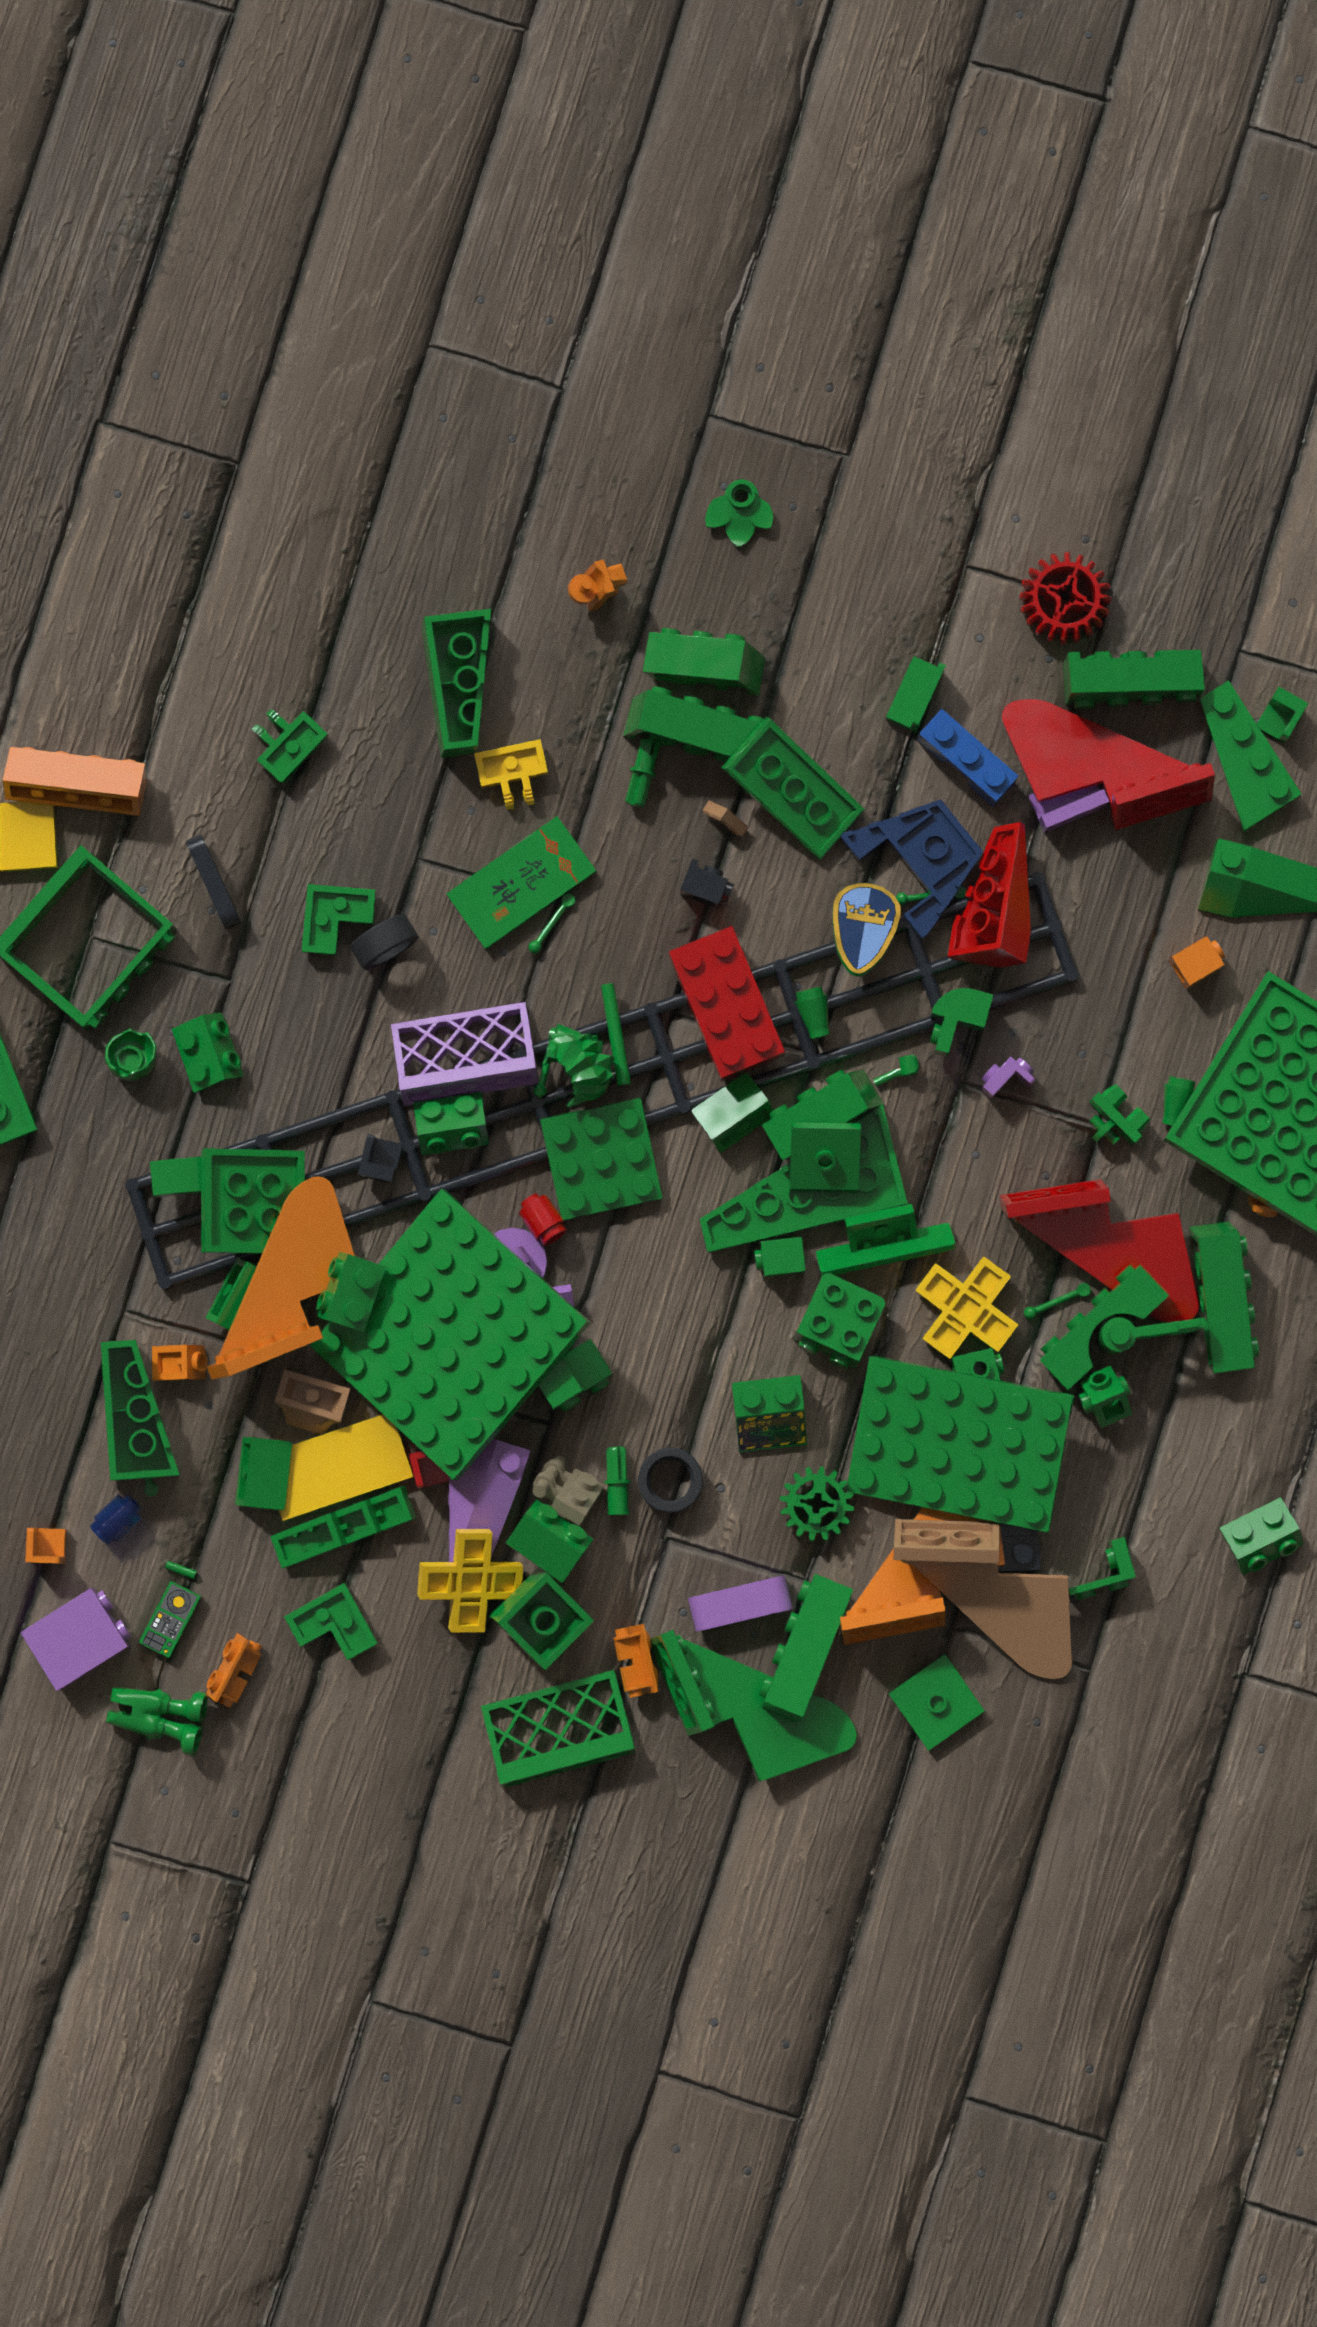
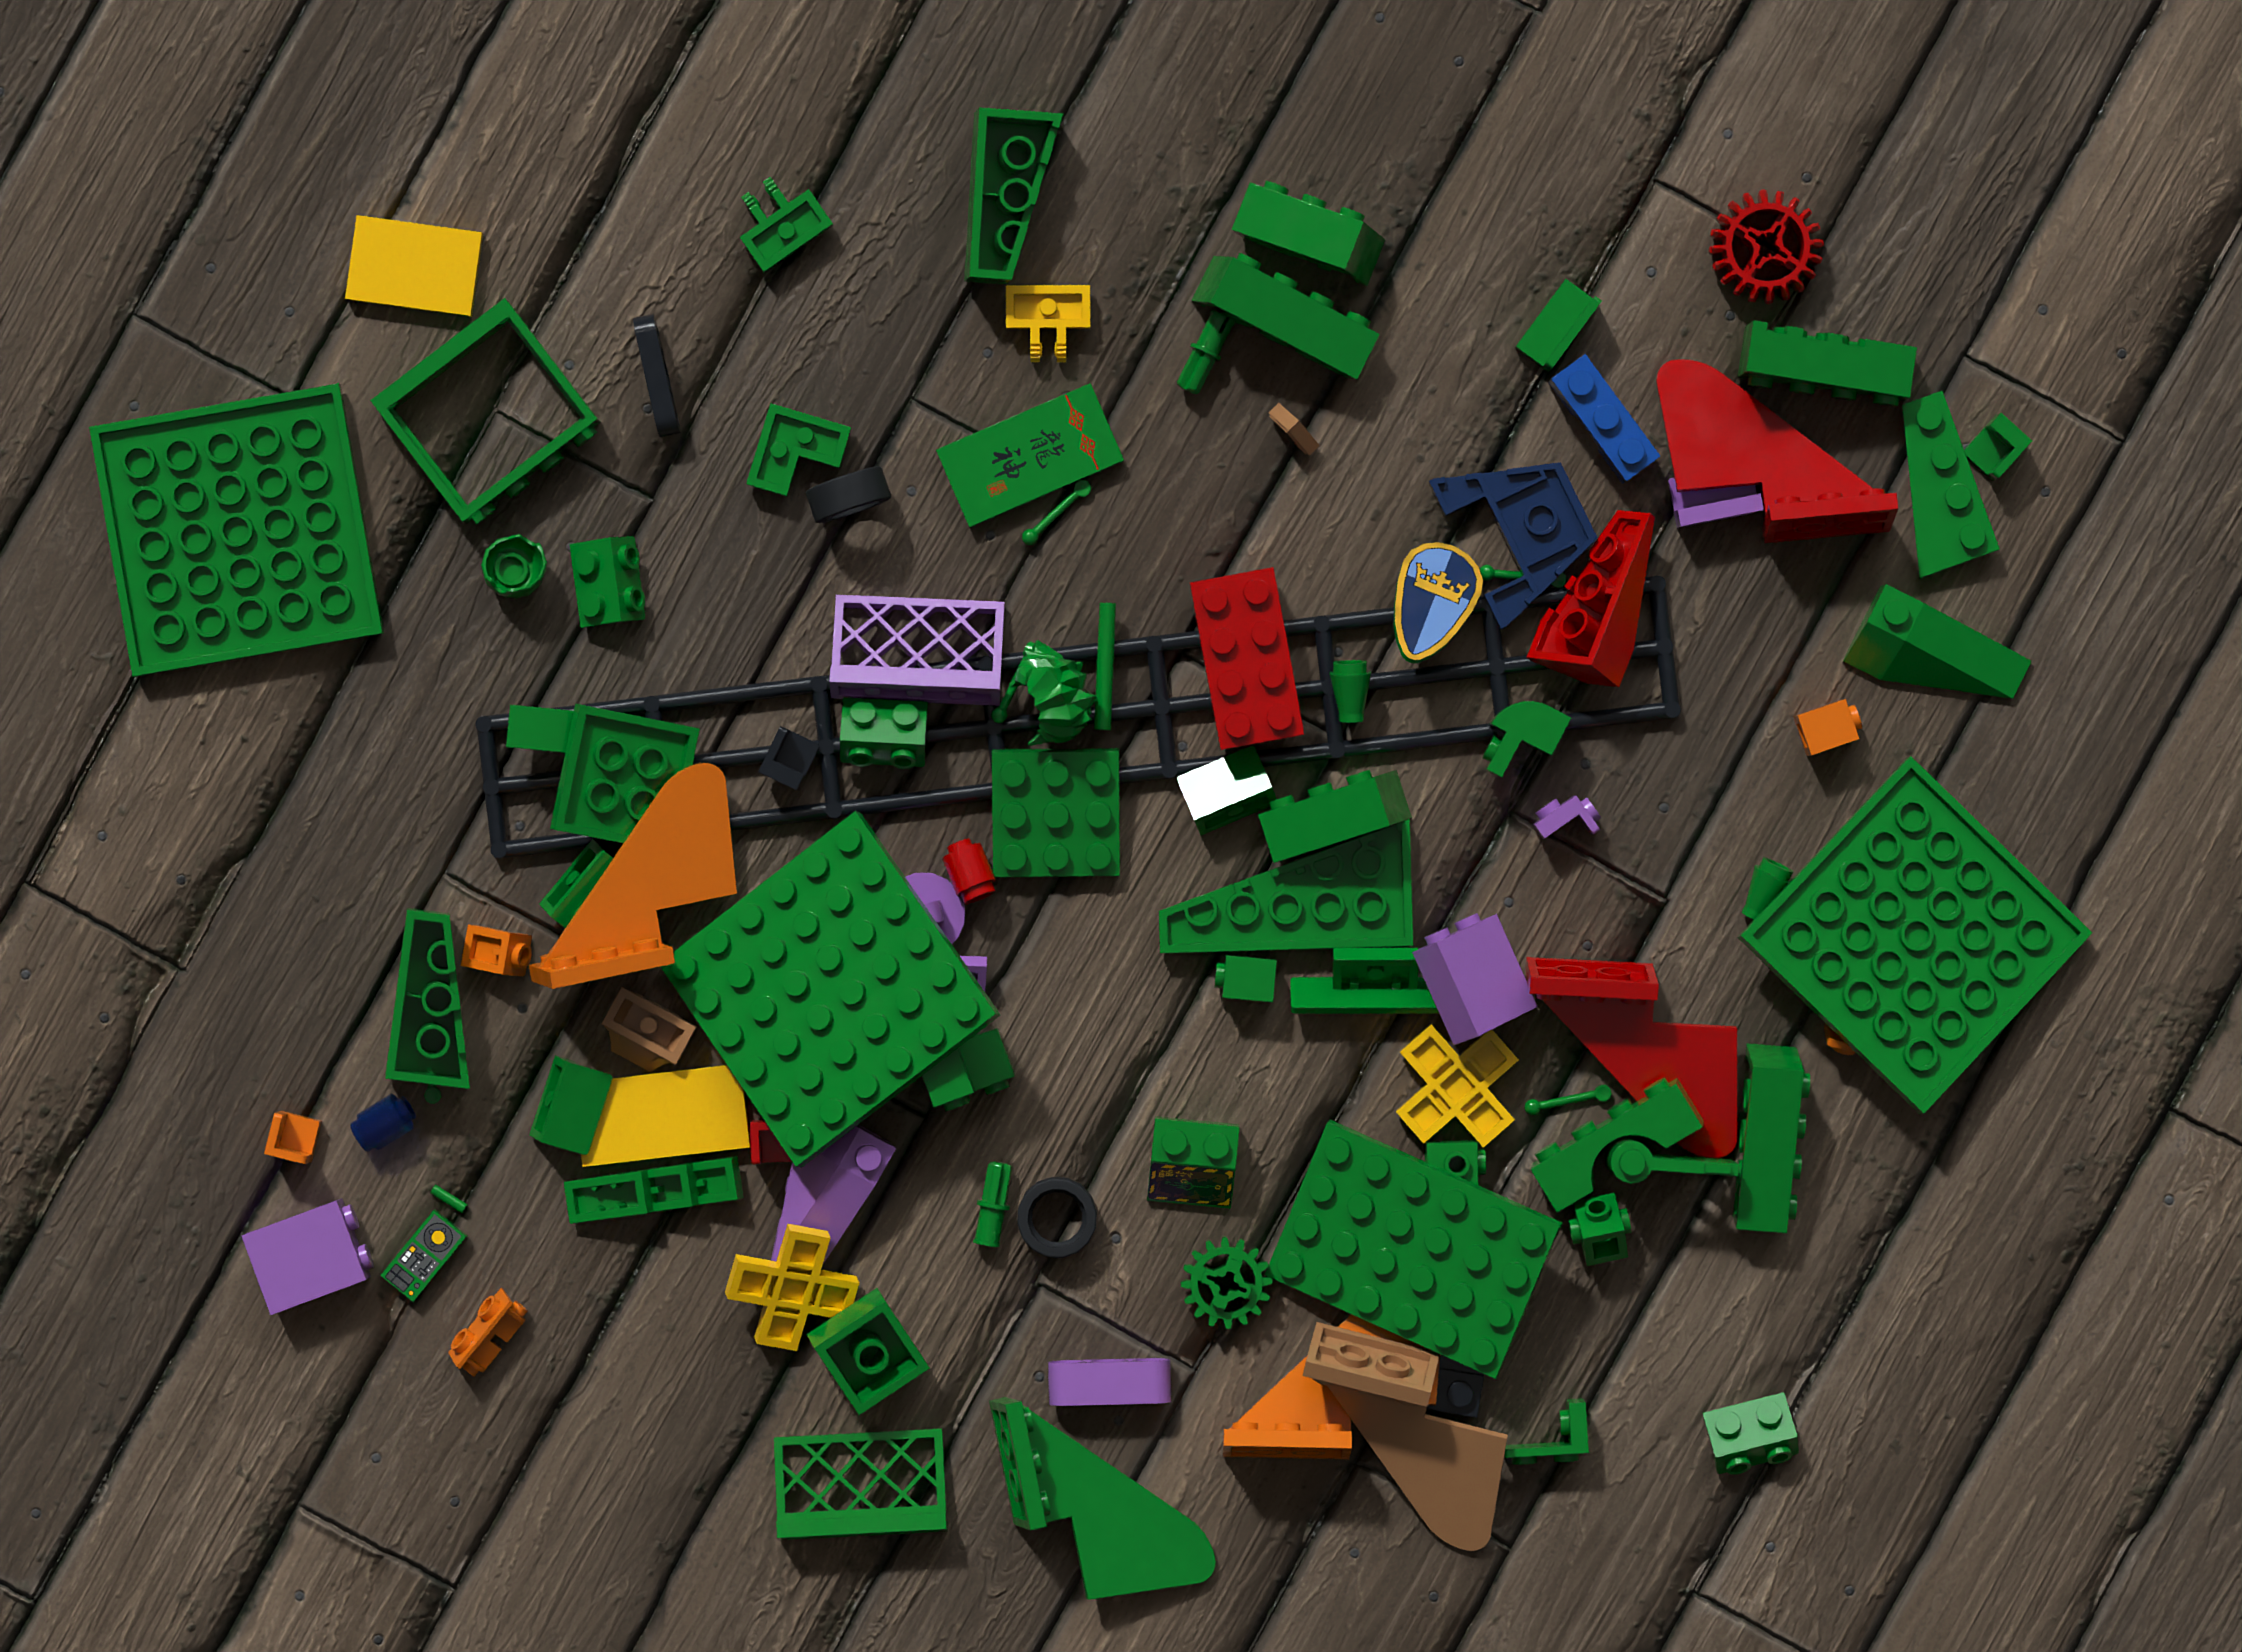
camera: 10 degrees right, 5 degrees up
orange brick [3,747,147,816] -> none
green piece [106,1688,208,1757] -> none
green plate [284,1583,378,1660] -> none
green bracket [317,1252,386,1332] -> none
green slope [506,1499,593,1583] -> none
dark tan plate [532,1456,605,1526] -> none
orange hips [567,559,628,612] -> none
orange hinge [613,1624,659,1698] -> none
black brick [680,858,734,909] -> none
green plate [705,479,773,547] -> none
green tile [721,717,865,860] -> none
green brick [759,1574,853,1722] -> none
green plate [790,1122,861,1190] -> none
green bracket [793,1273,885,1369] -> none
green hand [873,1055,919,1087] -> none
green plate [888,1654,985,1751] -> none
green hips [1089,1084,1151,1146] -> none
none -> medium lavender brick [1412,913,1538,1045]

